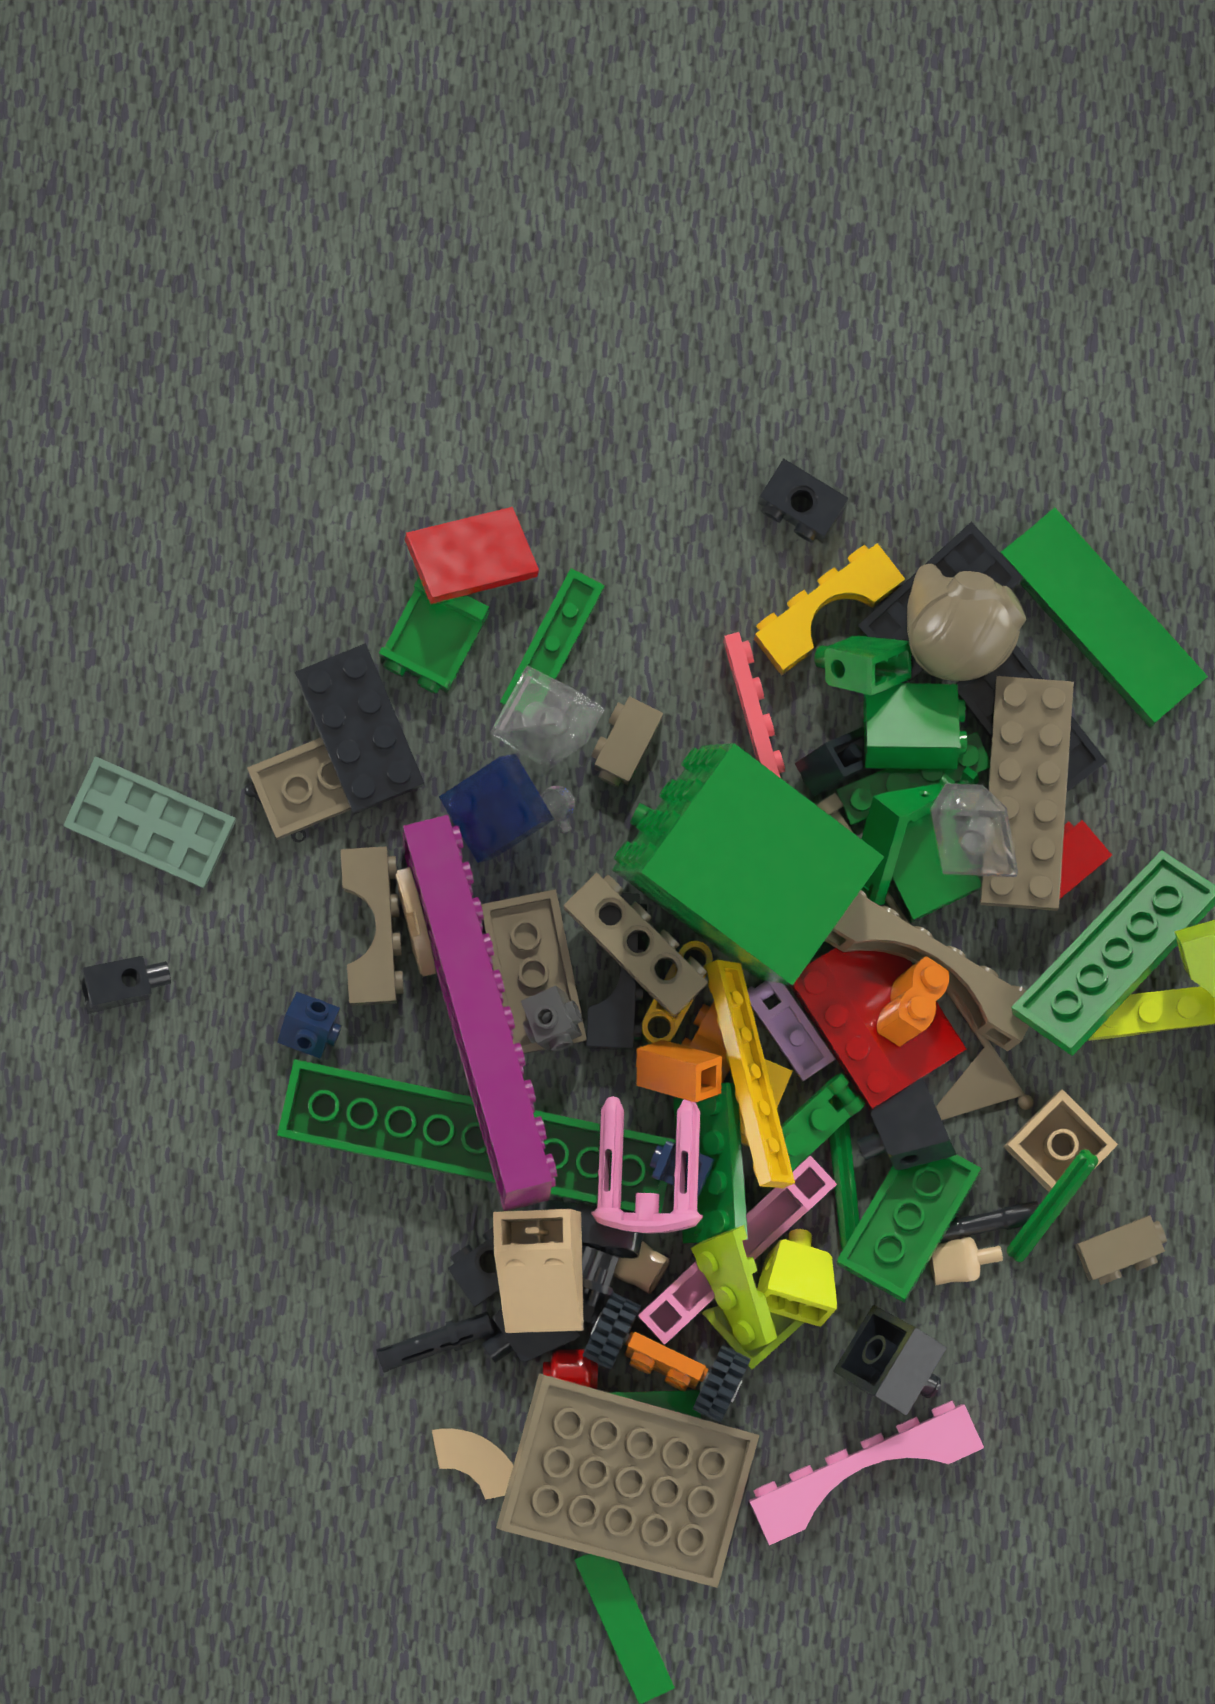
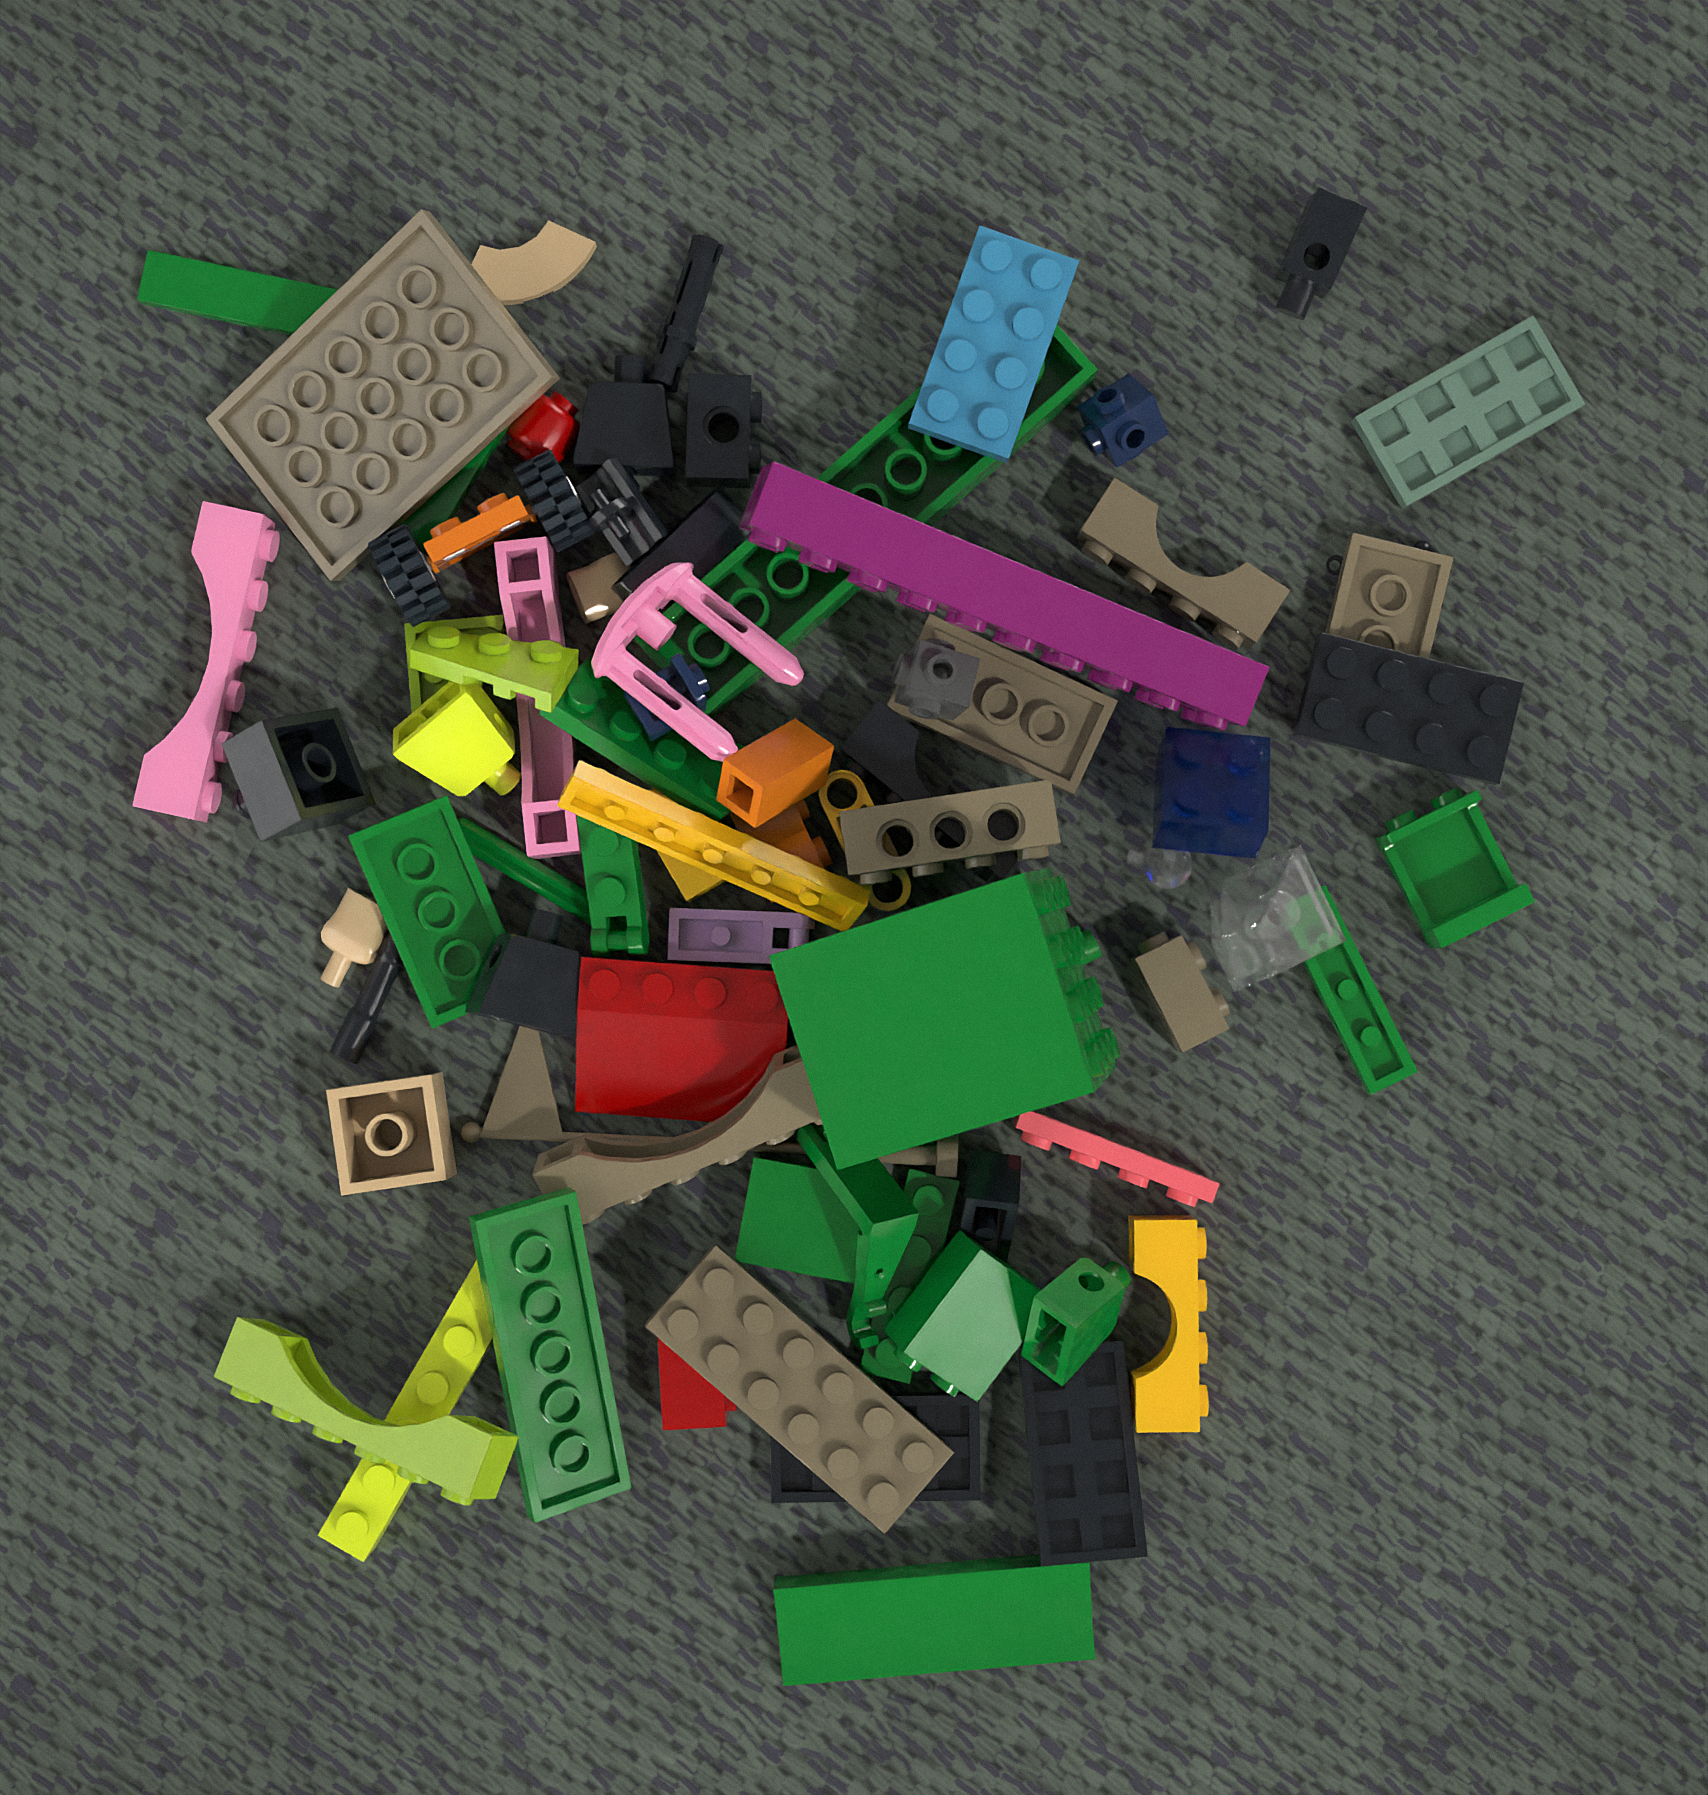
camera: 130 degrees right, 5 degrees up
tan tile [396,867,436,977] -> none
tile [404,507,539,604] -> none
tan slope [493,1209,584,1333] -> none
black brick [758,458,849,543] -> none
orange brick [877,956,949,1047] -> none
dark tan piece [907,564,1027,681] -> none
clear slope [931,783,1018,877] -> none
green axle [1007,1149,1098,1262] -> none
dark tan brick [1074,1215,1167,1285] -> none
none -> dark azure plate [908,226,1079,463]

